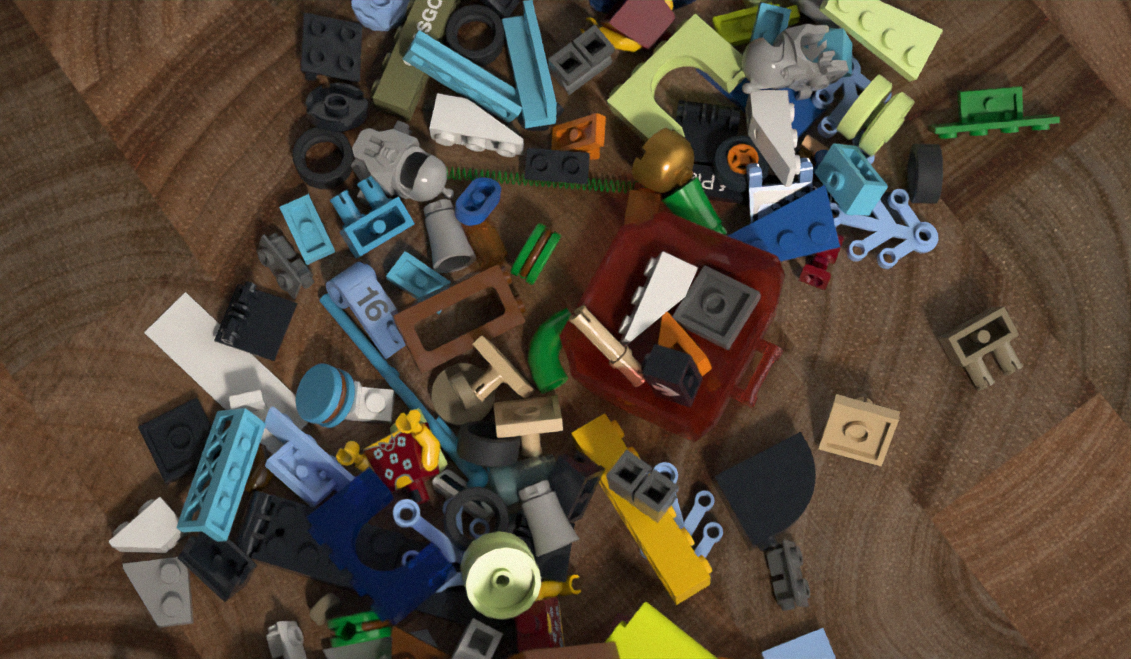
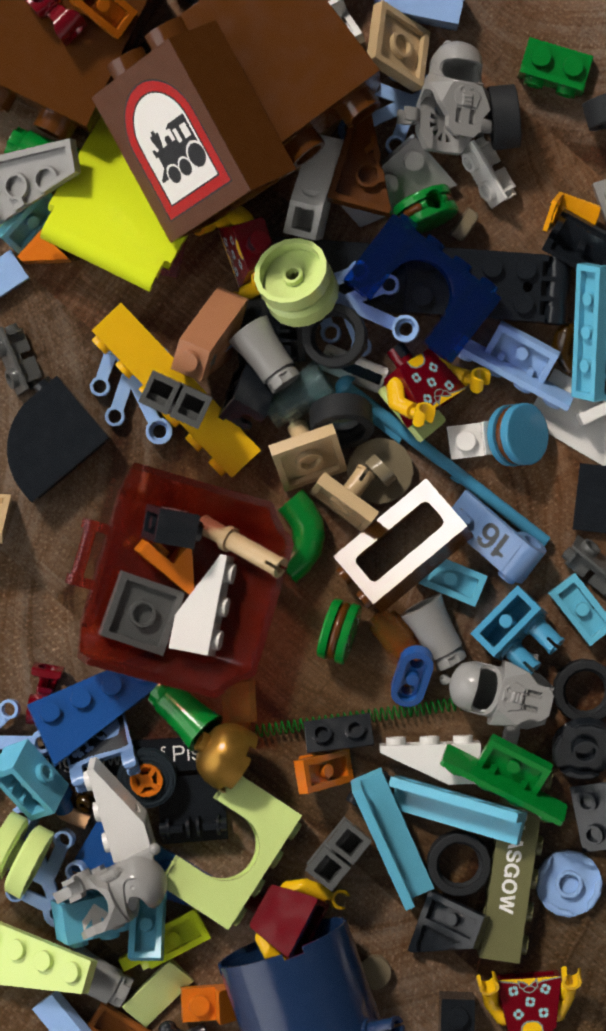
camera: 170 degrees right, 15 degrees up
none -> nougat slope [171,287,249,382]
none -> green bracket [440,733,568,826]
none -> light orange bracket [542,192,601,232]

